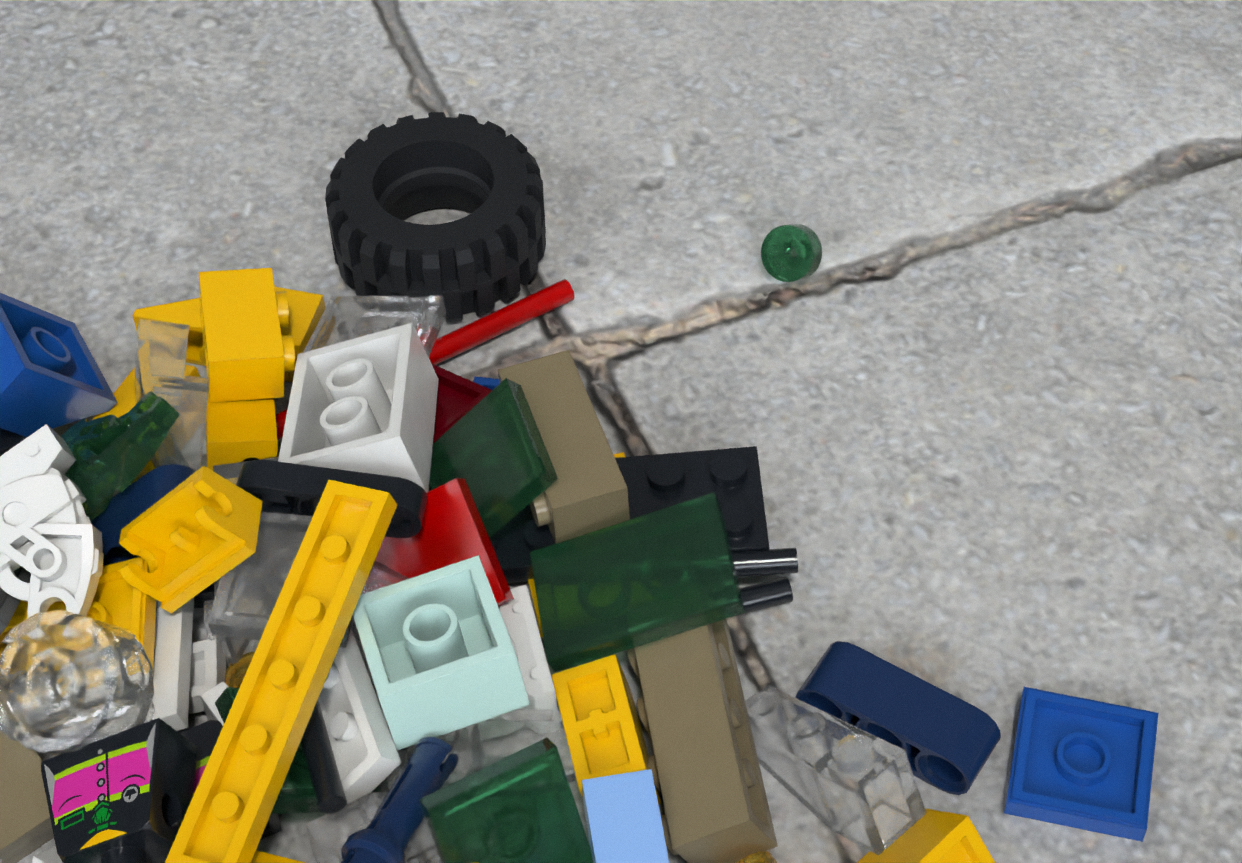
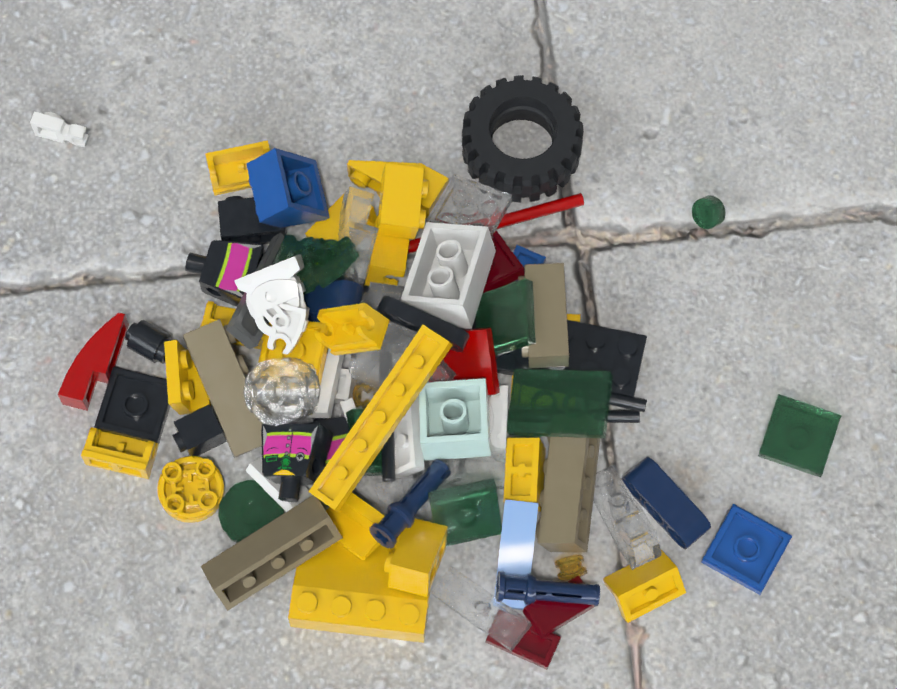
camera: 15 degrees right, 20 degrees up
none -> clear green tile [758,394,841,478]

